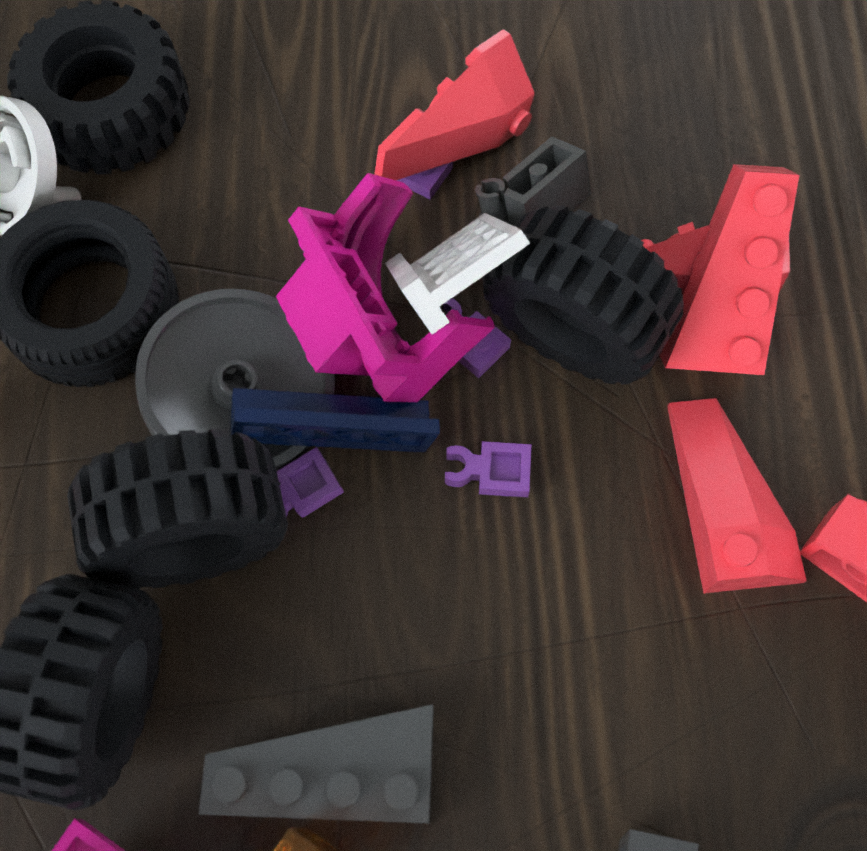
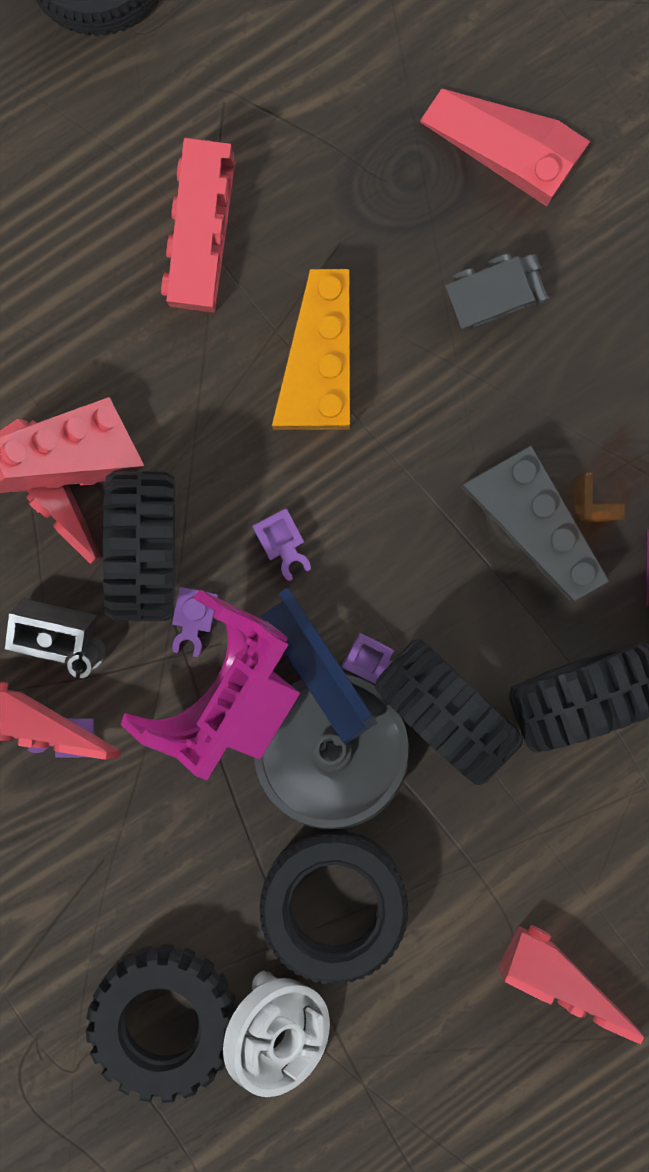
camera: 125 degrees left, 20 degrees up
white fence [385,213,530,334] -> none
coral wedge [667,398,807,593] -> none
none -> light orange wedge [272,269,350,430]

